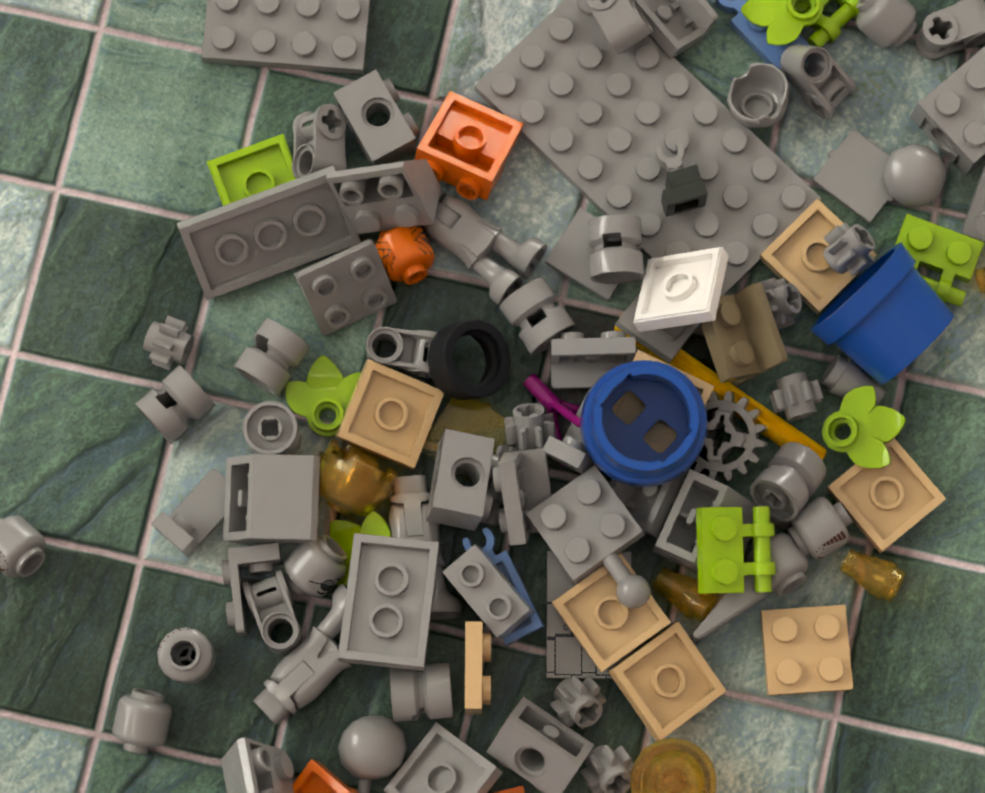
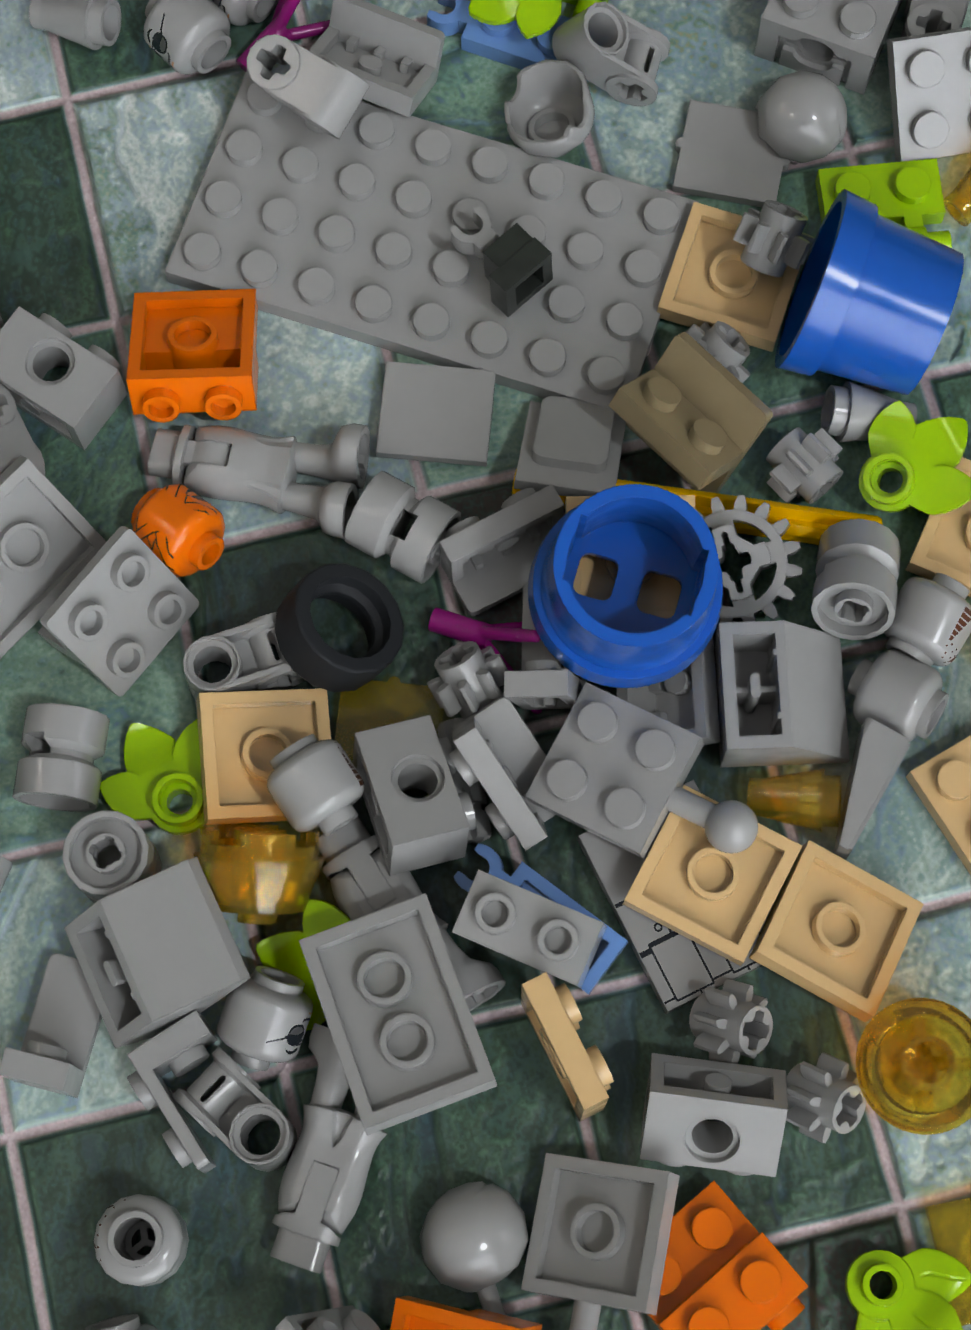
camera: 25 degrees left, 5 degrees down
light grey slope [326,159,441,234] -> none
light grey wheel [390,663,453,722] -> none
light grey wheel [588,214,644,284] -> none
white tile [633,247,729,332] -> none
lime plate [696,506,776,594] -> none
none -> light grey head [267,734,365,837]

